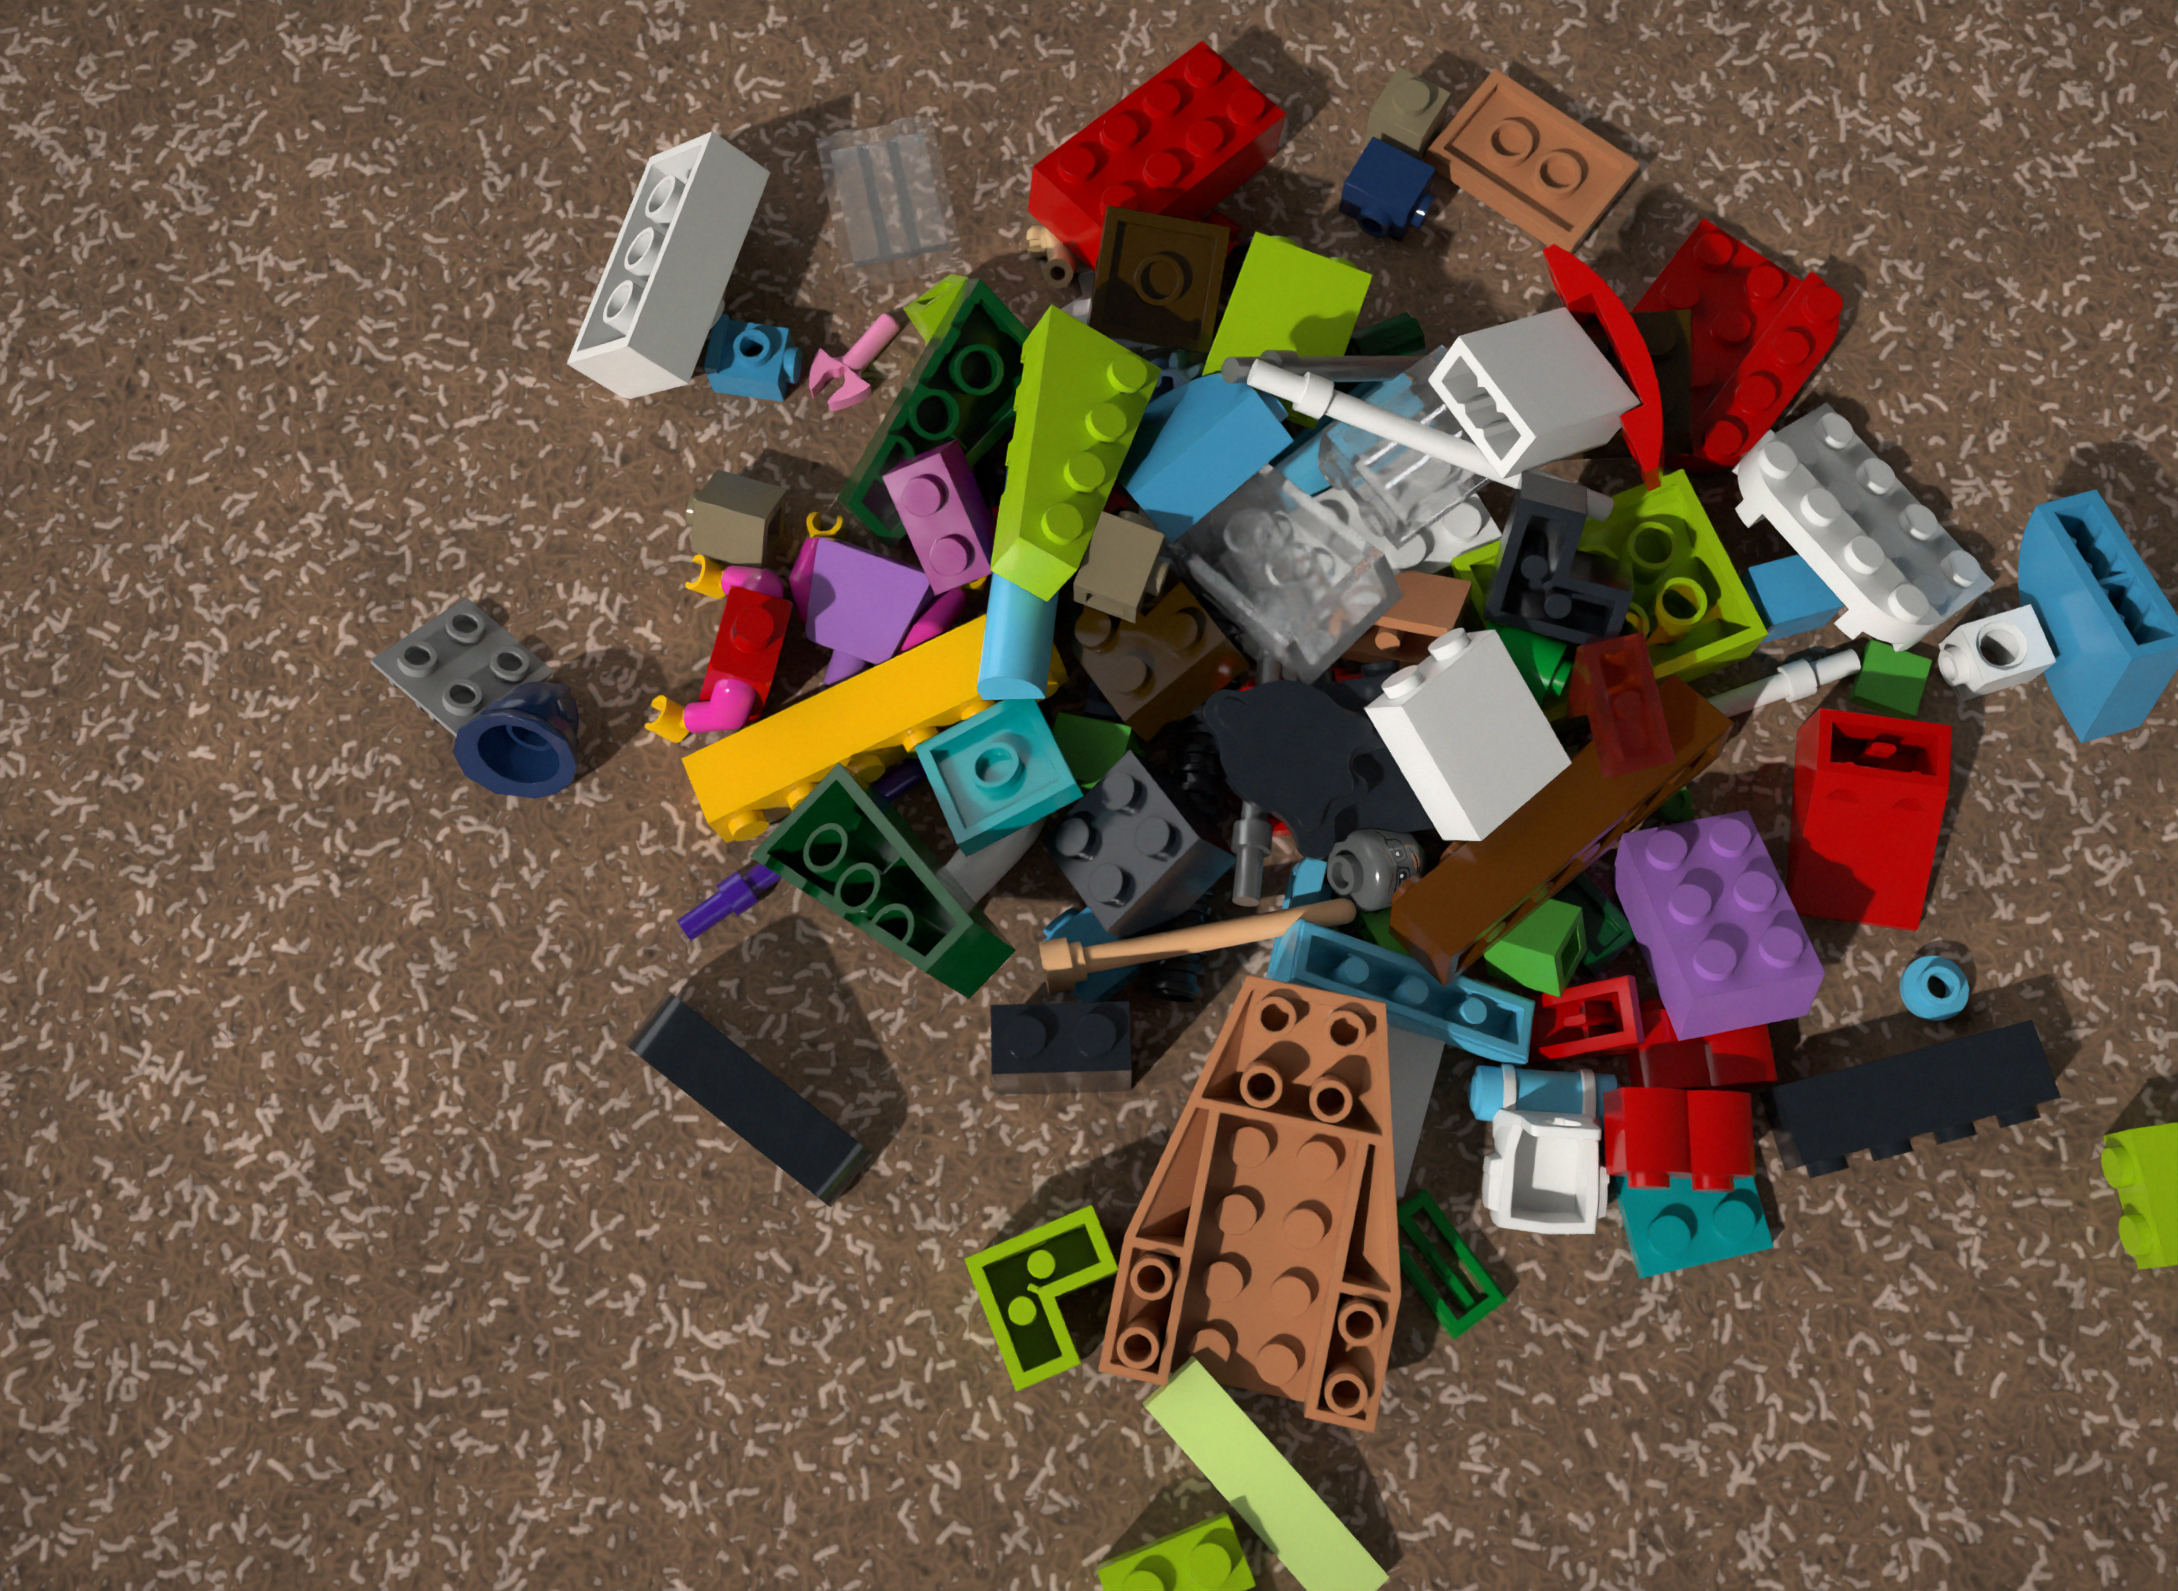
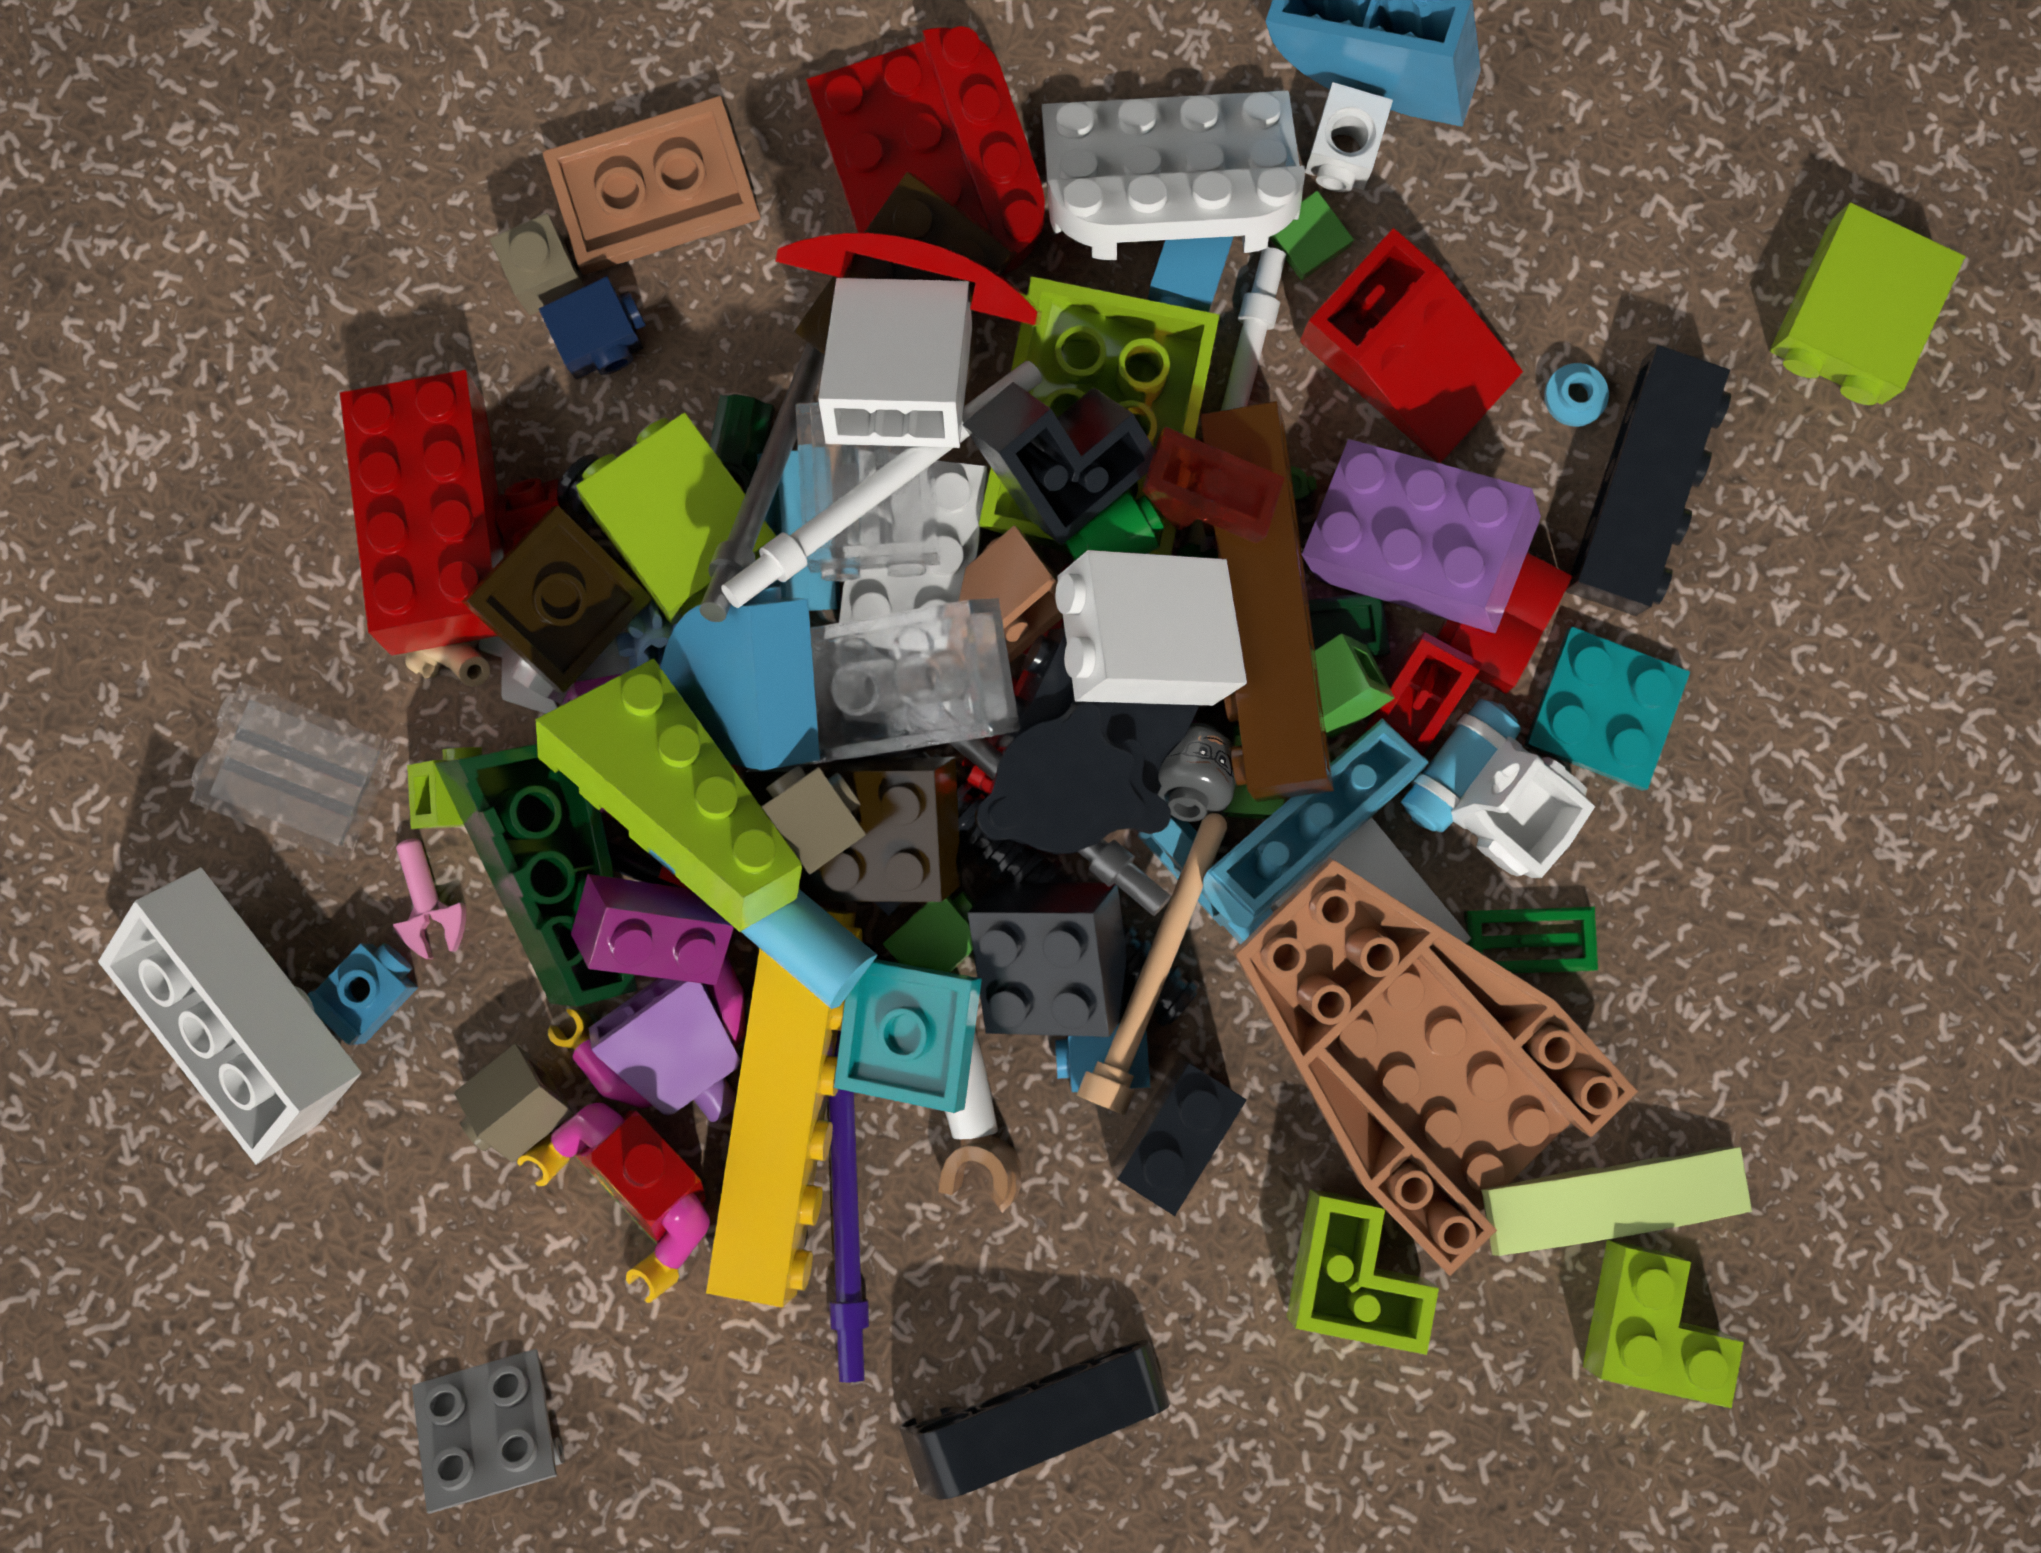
camera: 60 degrees left, 10 degrees up
dark blue piece [453,681,579,799] -> none
dark green wedge [750,762,1016,999] -> none
red brick [1603,1087,1756,1192] -> none

